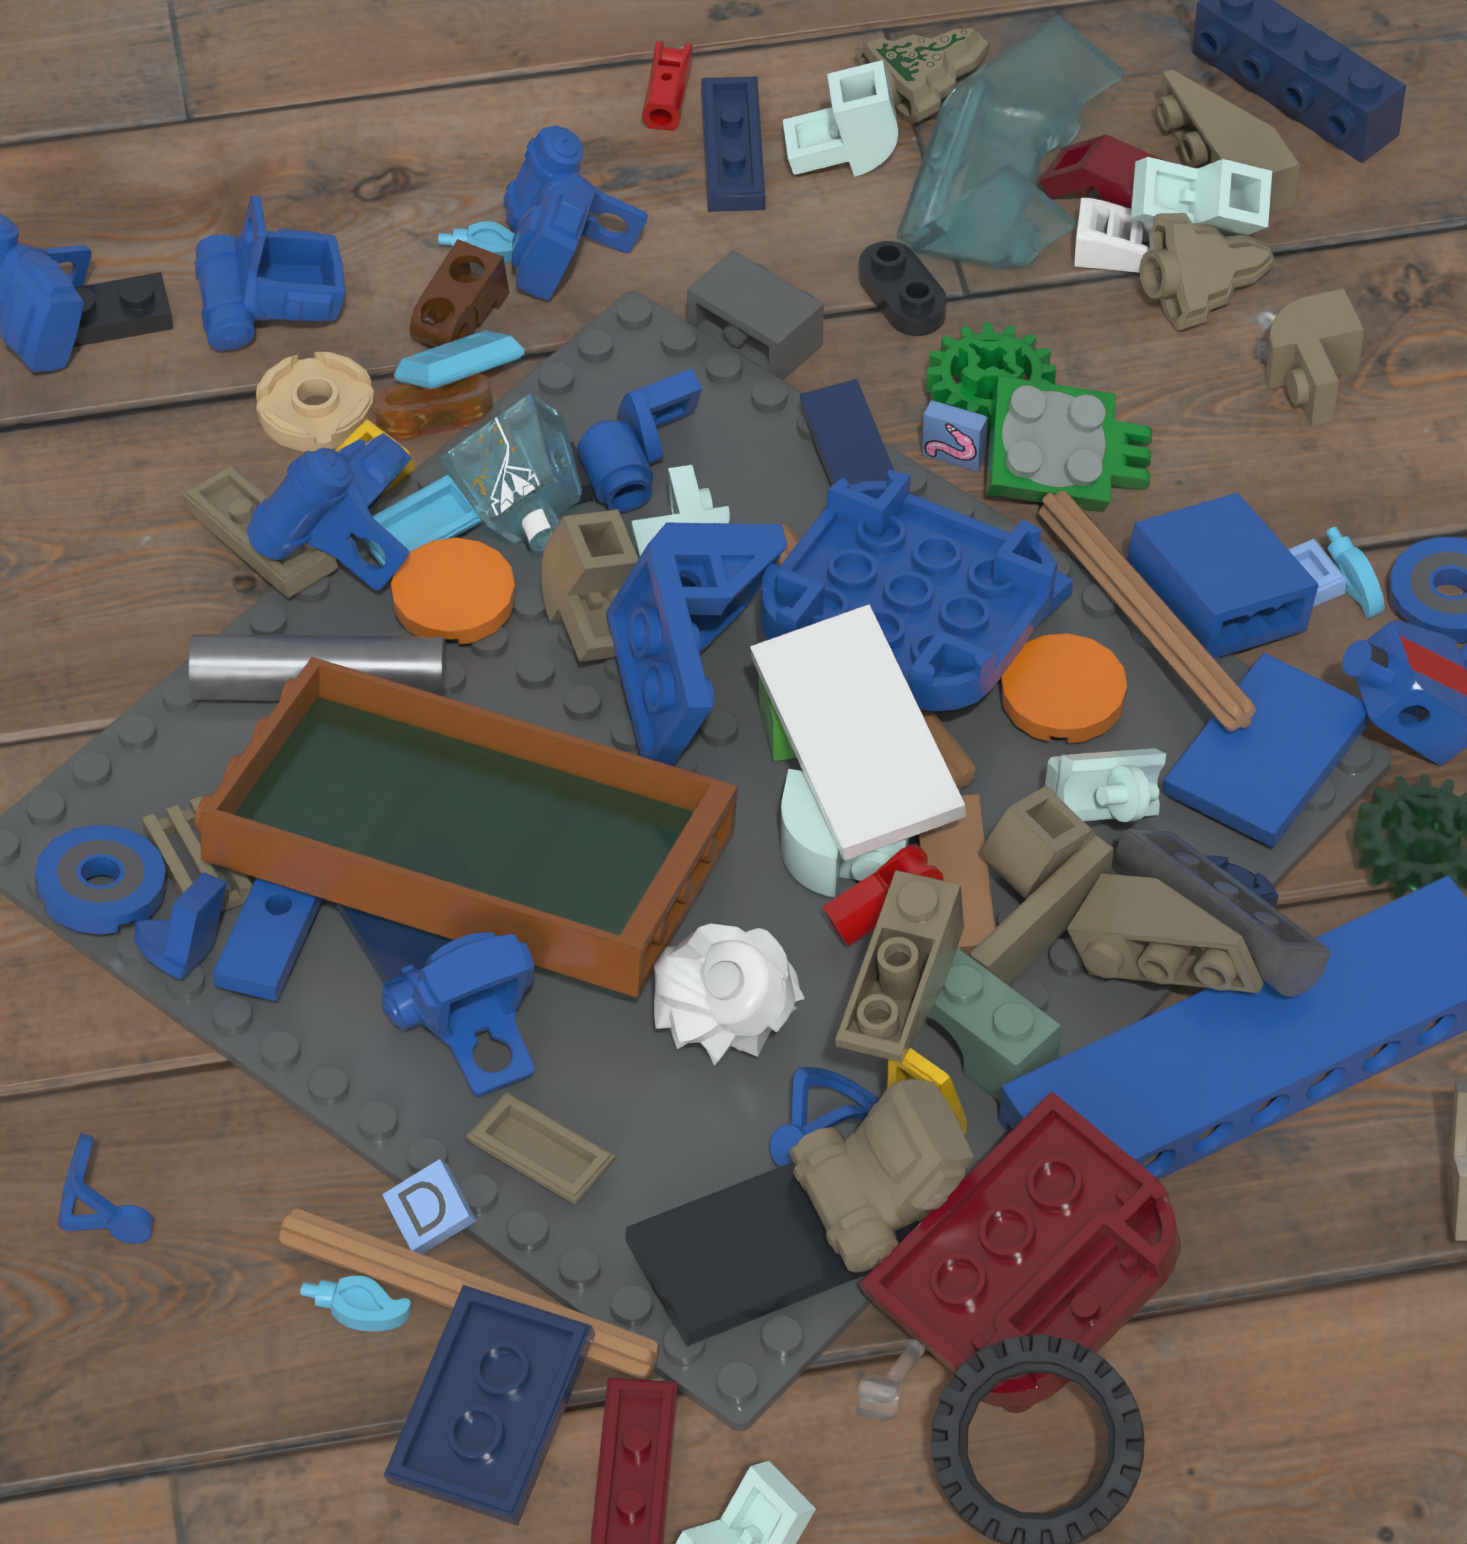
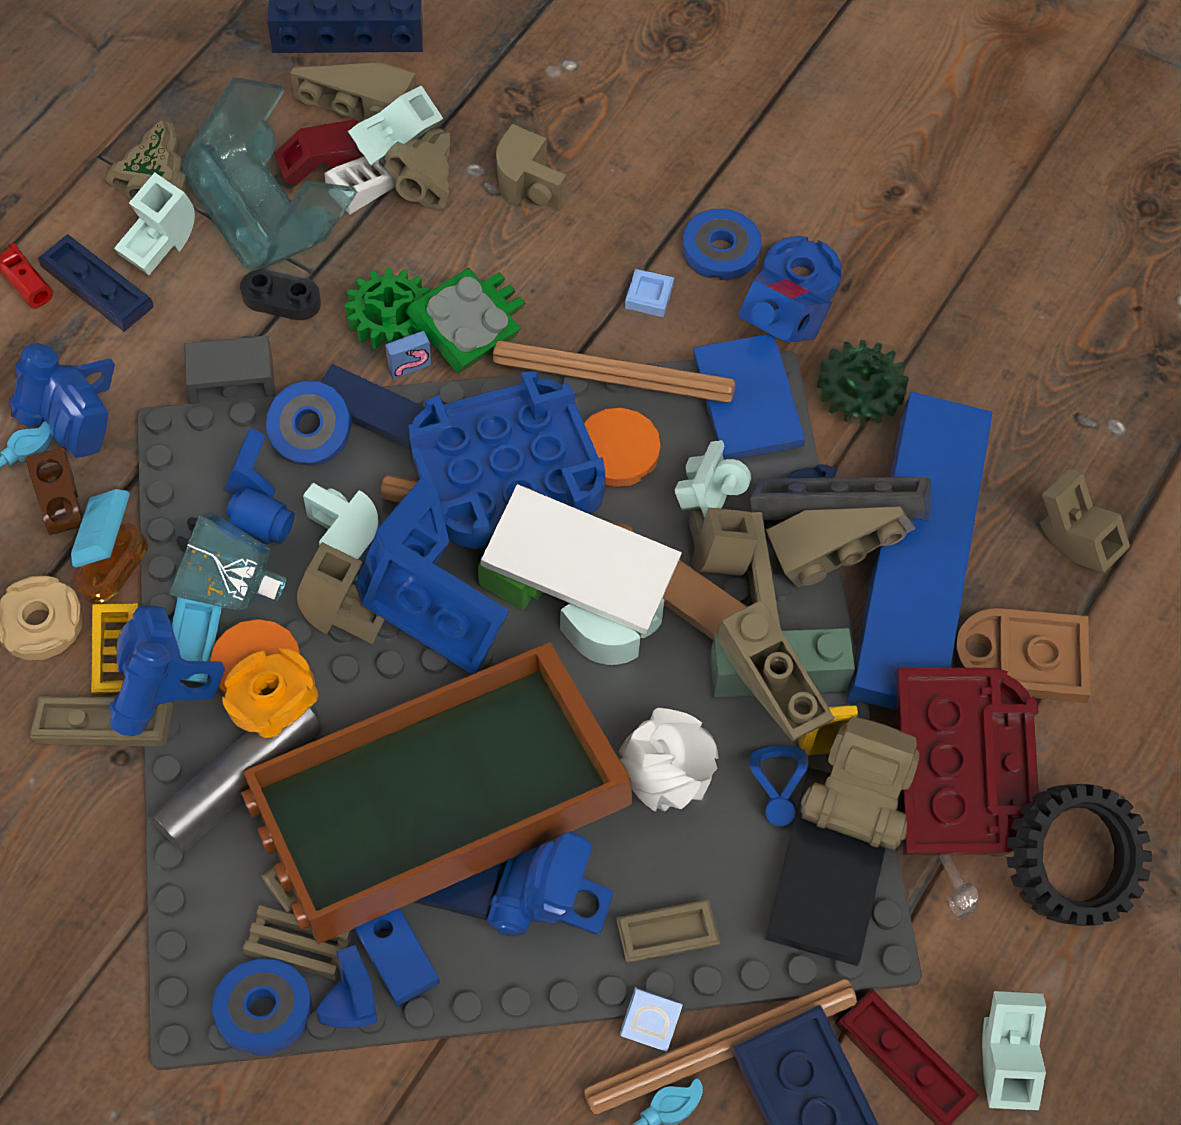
camera: 50 degrees left, 10 degrees up
red bar [822,845,944,947] -> none
blue brick [1127,493,1319,658] -> none
medium azure piece [1326,527,1385,619] -> none
none -> light orange plate [222,649,319,738]
none -> blue tile [266,381,352,466]
none -> medium nougat tile [954,608,1091,703]

